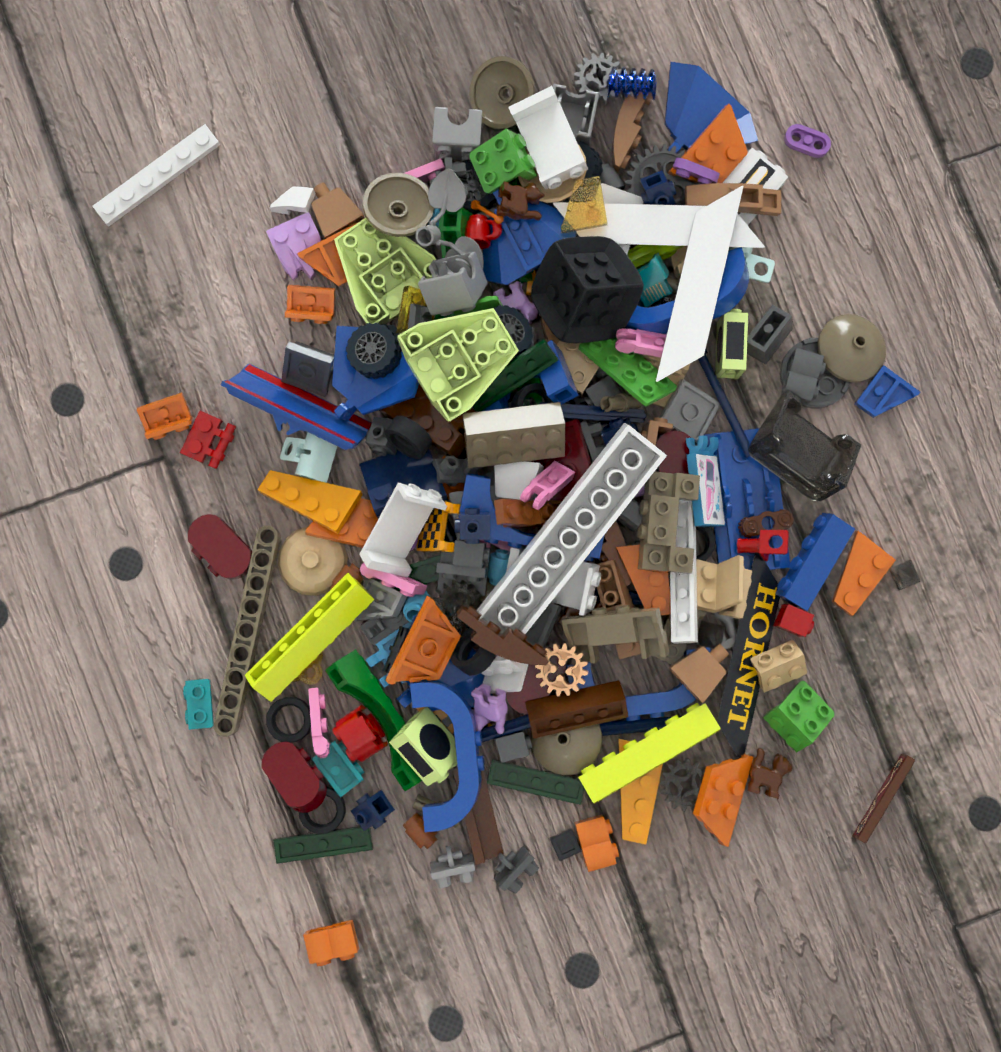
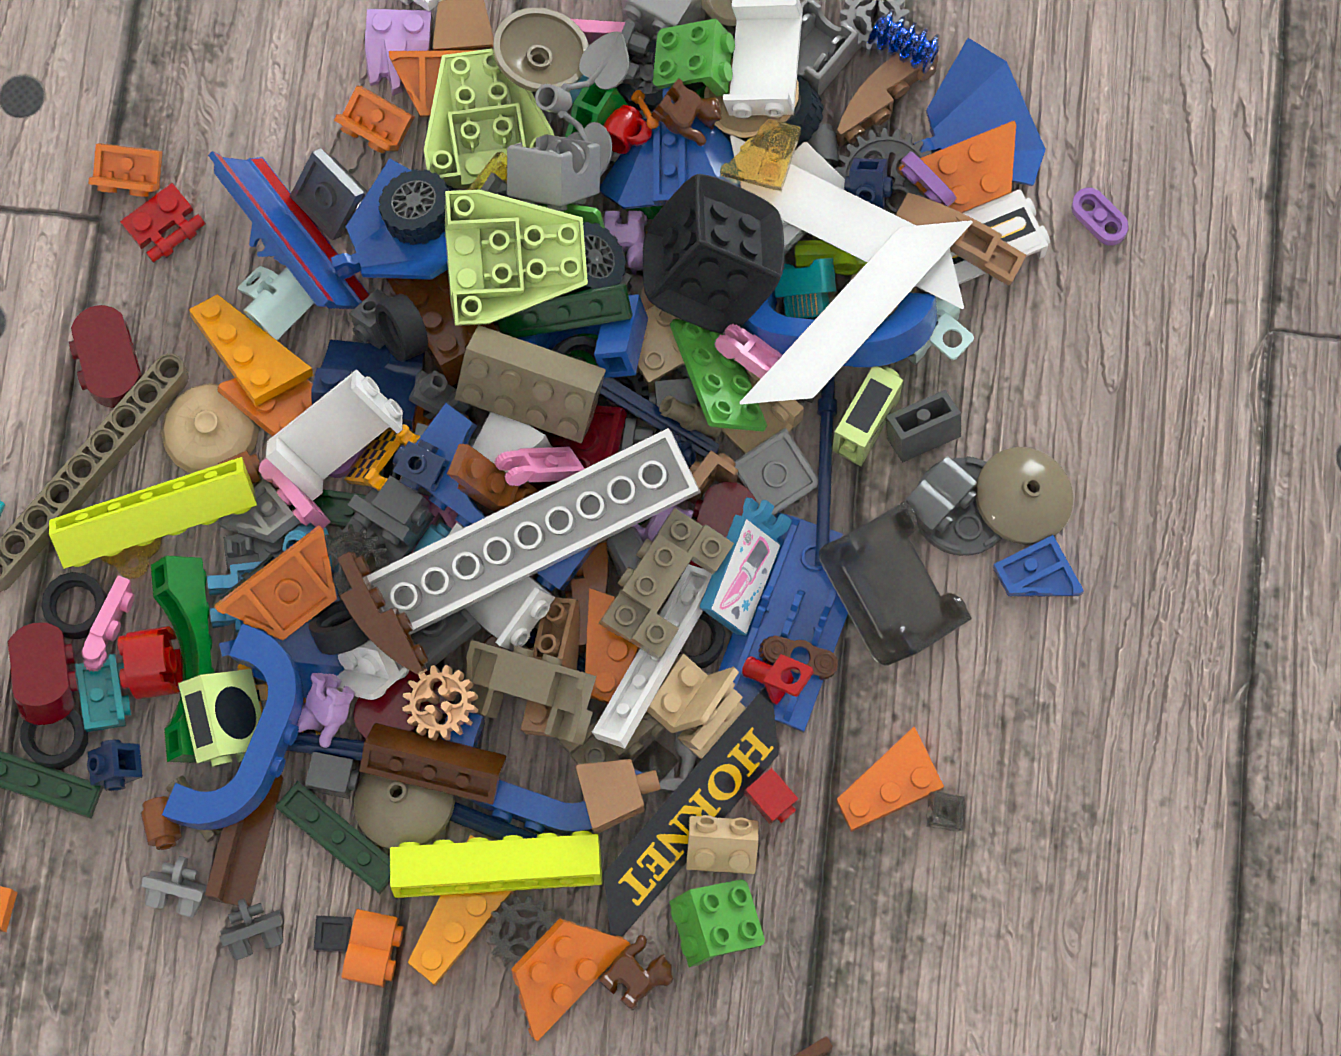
camera: 30 degrees right, 10 degrees down
blue brick [775,513,855,611] -> none

